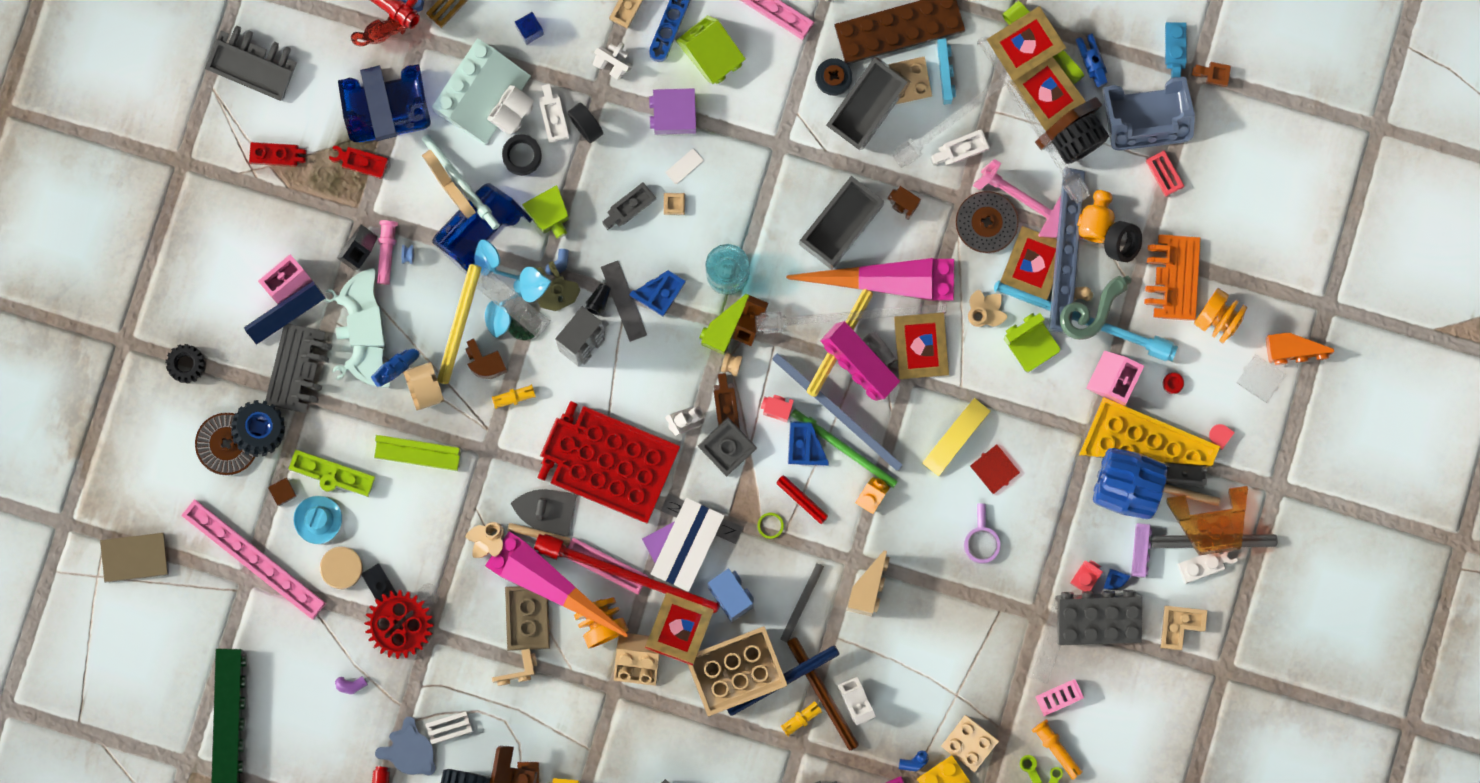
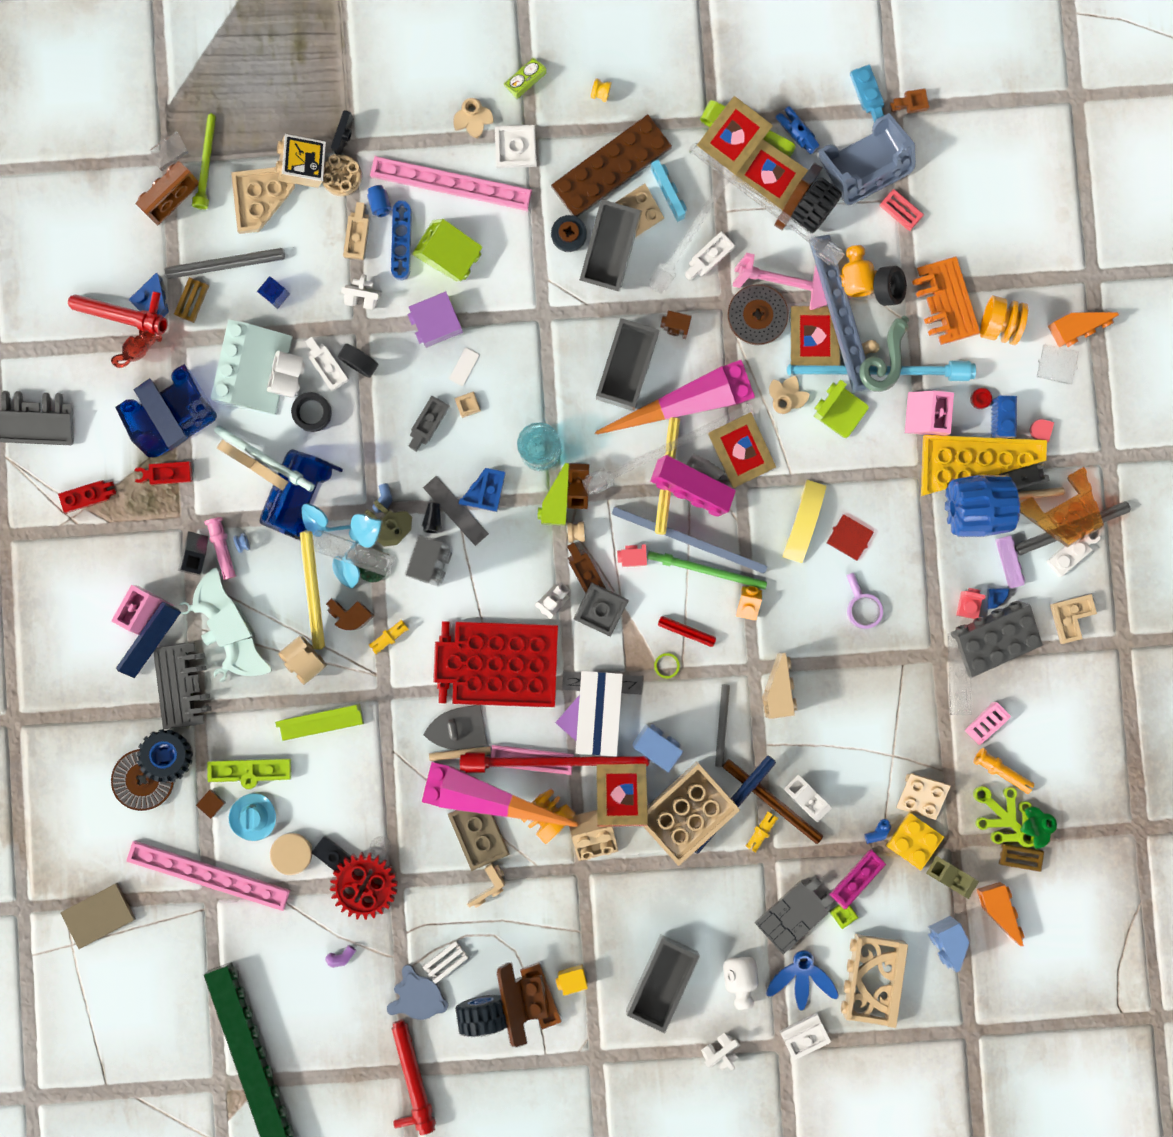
camera: 20 degrees left, 5 degrees up
black tyre [165,344,206,384] -> none
blue hinge [371,349,420,387] -> none
tan plate [465,522,504,558] -> none
lime torso [522,185,569,239] -> none
blue wing [787,421,829,466] -> none
none -> blue brick [990,395,1017,439]

